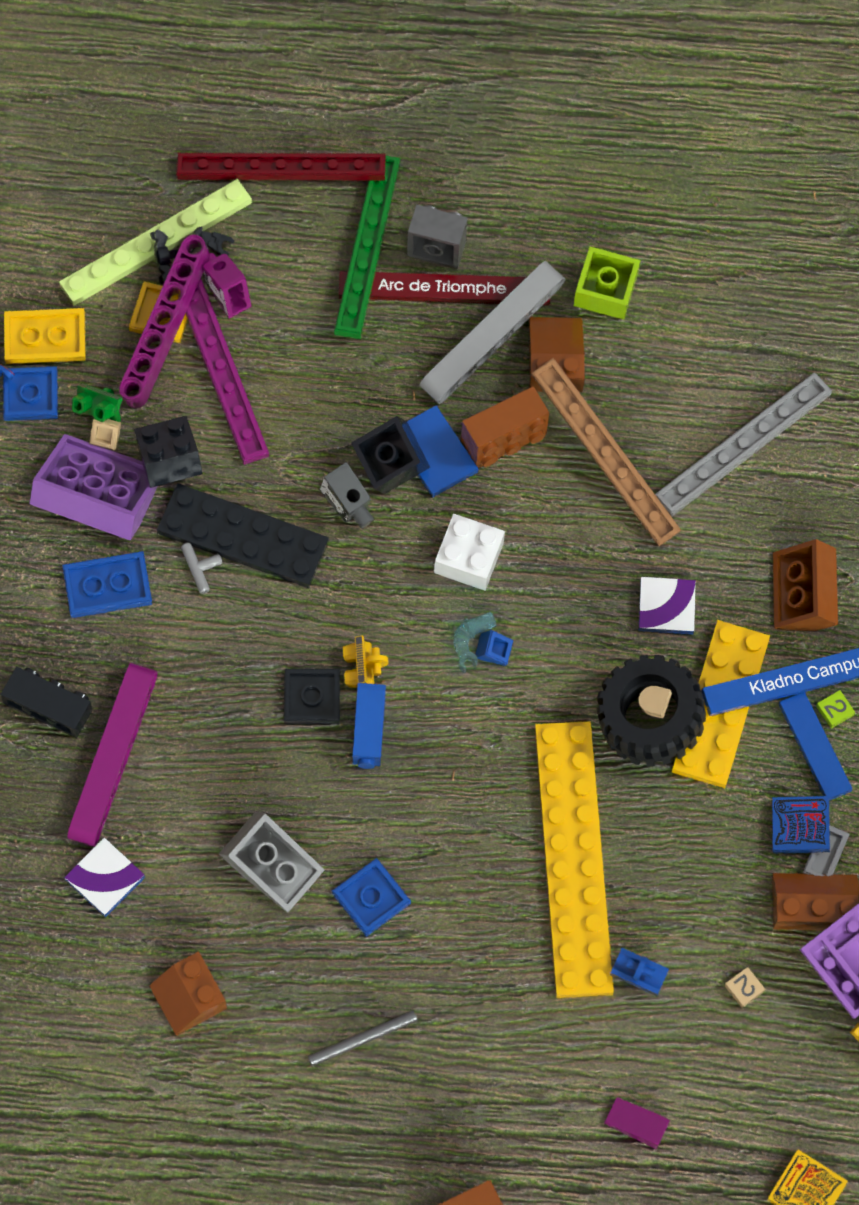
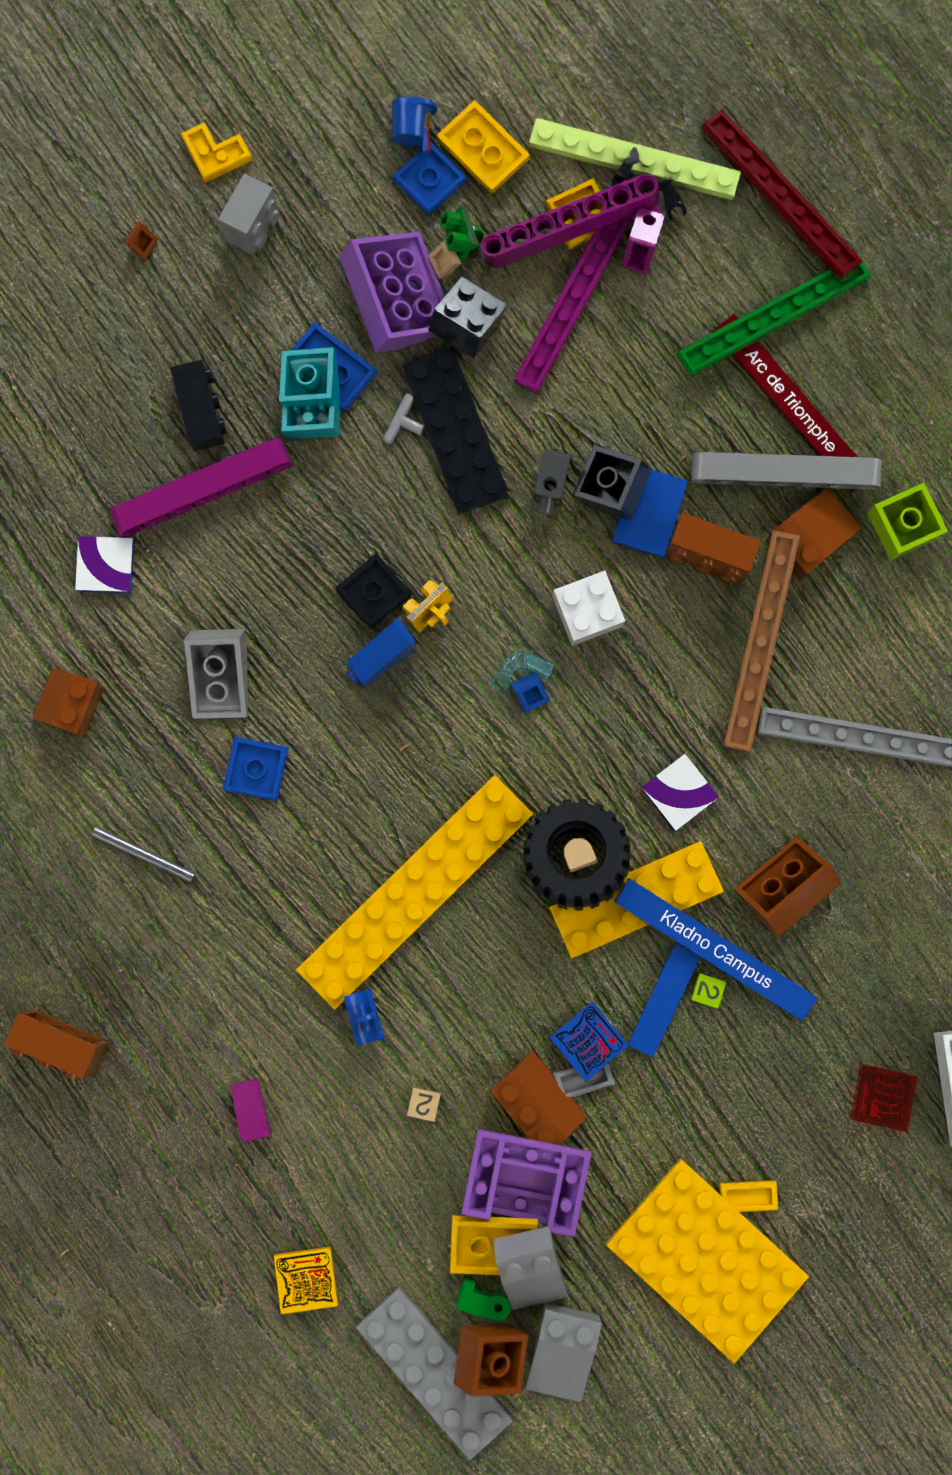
camera: 50 degrees right, 15 degrees up
flat silver brick [407,204,468,269] -> none
none -> teal slope [279,347,340,440]

